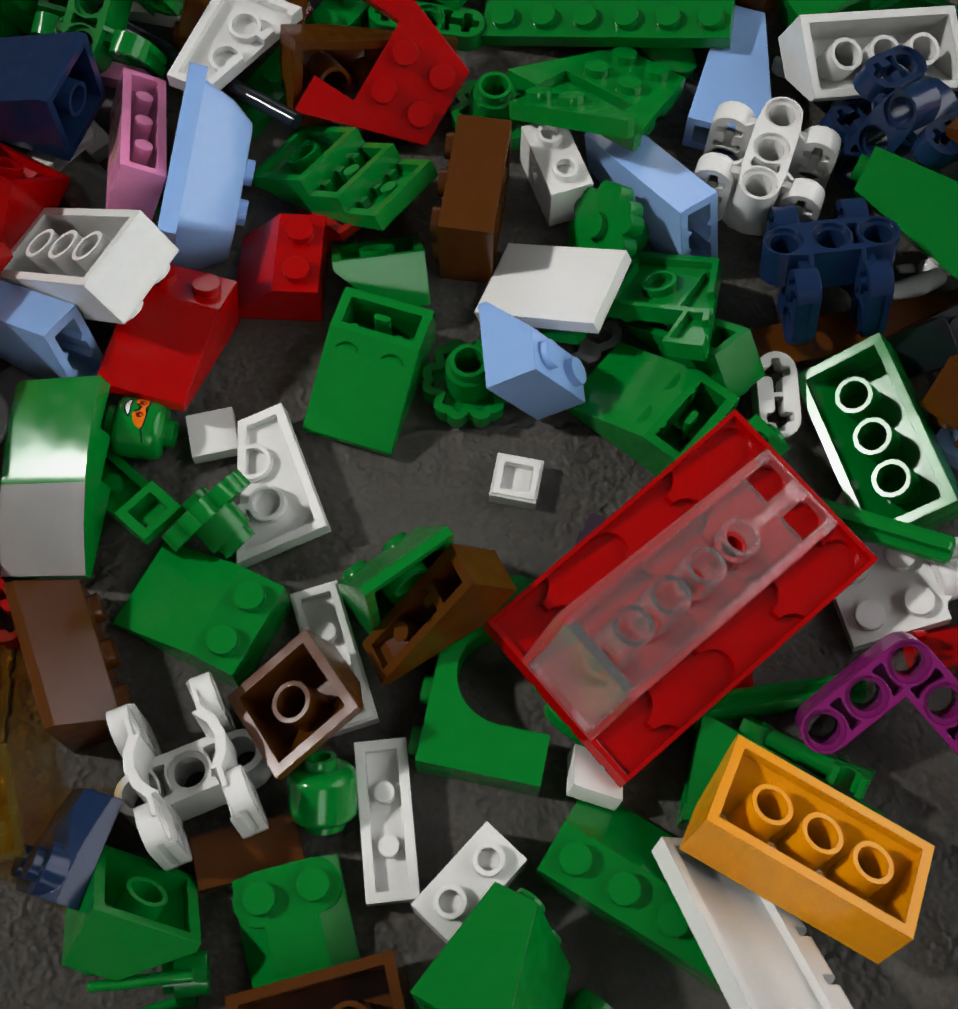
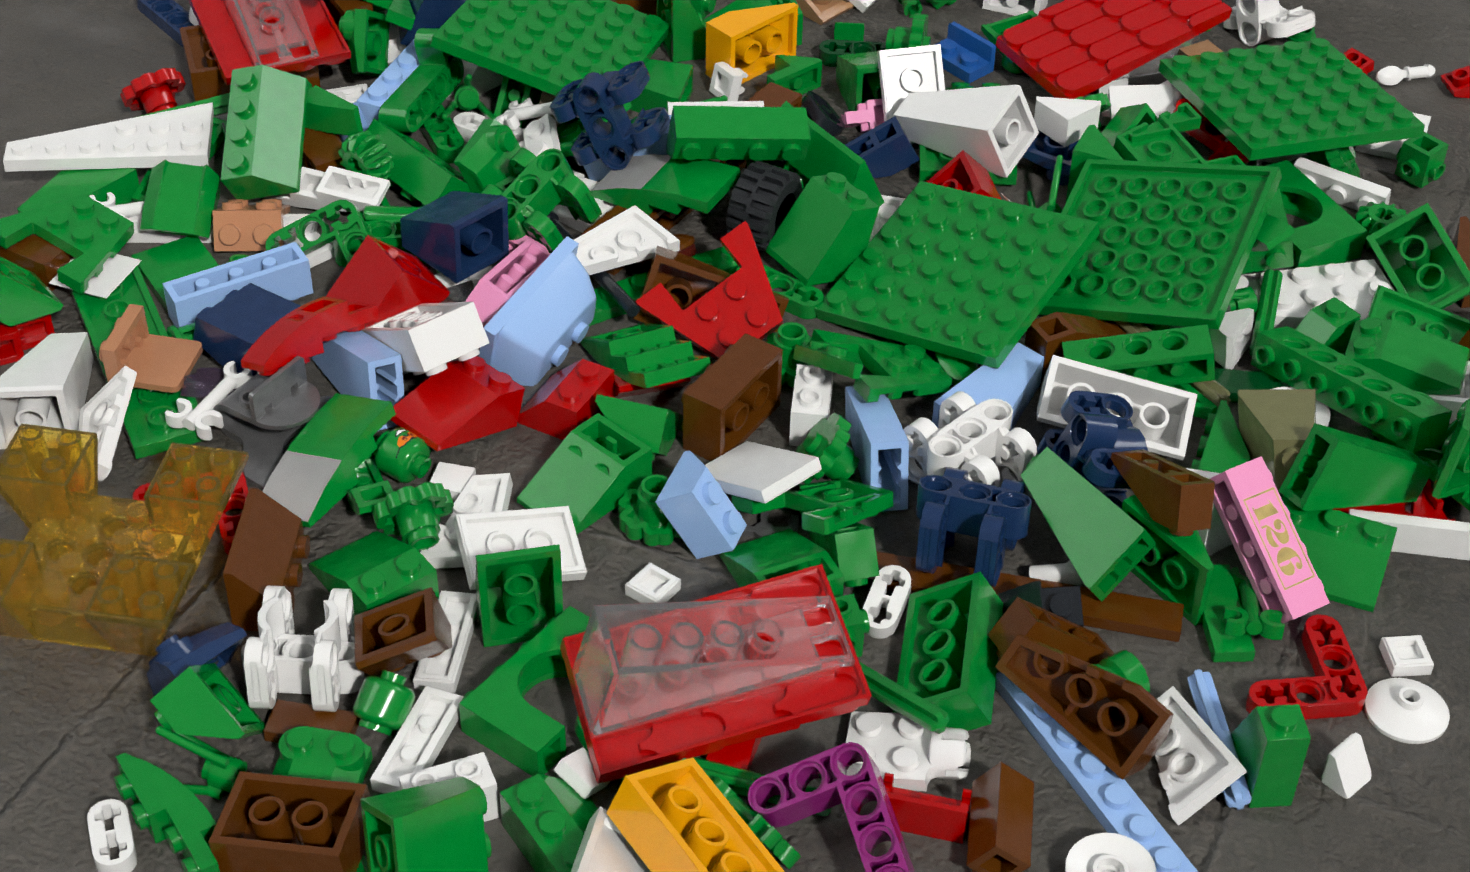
camera: 25 degrees right, 25 degrees down
reddish brown slope [362,543,517,684] -> none
none -> white tile [453,506,587,590]

